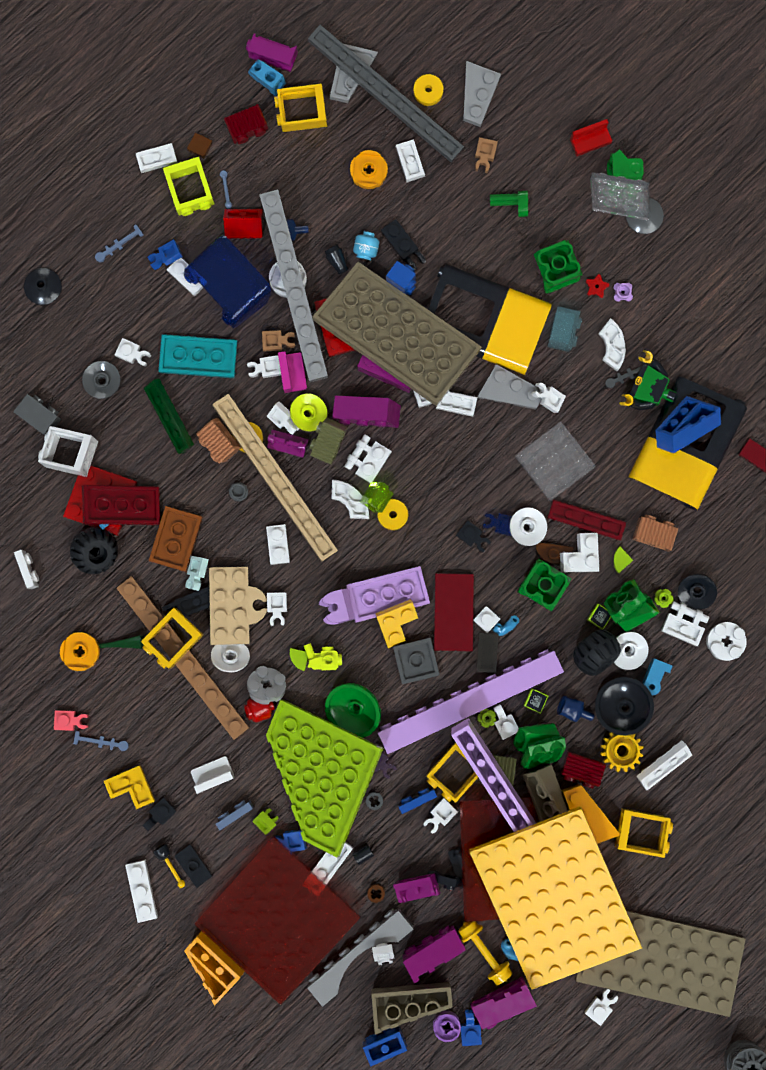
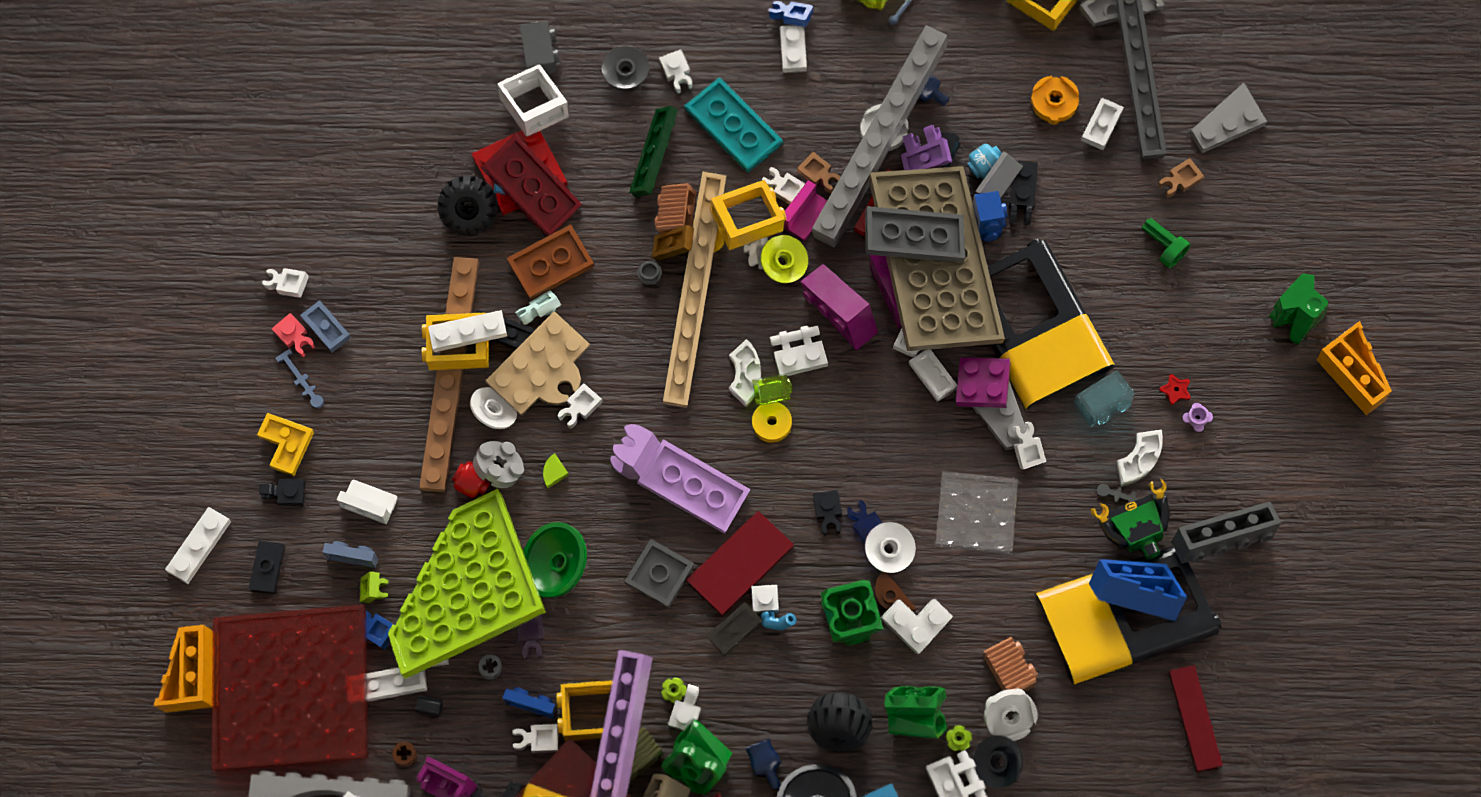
camera: 45 degrees right, 15 degrees down
white plate [14,550,39,589] -> none
light orange plate [60,632,100,671] -> none
dark green piece [99,635,151,649] -> none
hinge [153,843,185,888] -> none
clear blue windscreen [183,235,271,329] -> none
red panel [223,209,263,239] -> none
white plate [266,524,290,565] -> none
magenta hinge [267,430,309,458] -> none
neon yellow piece [304,643,342,670] -> none
olive brick [309,418,347,464] -> none
yellow plate [375,599,418,648] -> none
lavender brick [378,649,564,754] -> none
yellow piece [414,74,443,106] -> none
slope [523,688,548,714] -> none
green piece [533,240,583,294] -> none
dark red tile [547,500,626,541] -> none
red panel [570,119,612,156] -> none
slope [587,603,611,630] -> none
clear plate [590,172,650,220] -> none
lime tile [613,546,633,573] -> none
white dish [614,632,648,670] -> none
dark grey dish [626,197,664,234] -> none
none -> white plate [262,268,309,298]
none -> sand blue plate [300,300,351,353]
none -> white plate [428,310,507,352]
none -> pearl gold plate [652,225,694,261]
none -> yellow window [710,180,786,250]
none -> dark grey plate [865,206,965,263]
none -> medium lavender plate [901,125,952,170]
none -> magenta plate [956,357,1011,408]
none -> light grey tile [976,152,1023,198]
none -> white plate [984,689,1038,741]
none -> dark grey brick [1171,501,1281,563]
none -> light orange wedge [1316,321,1392,416]

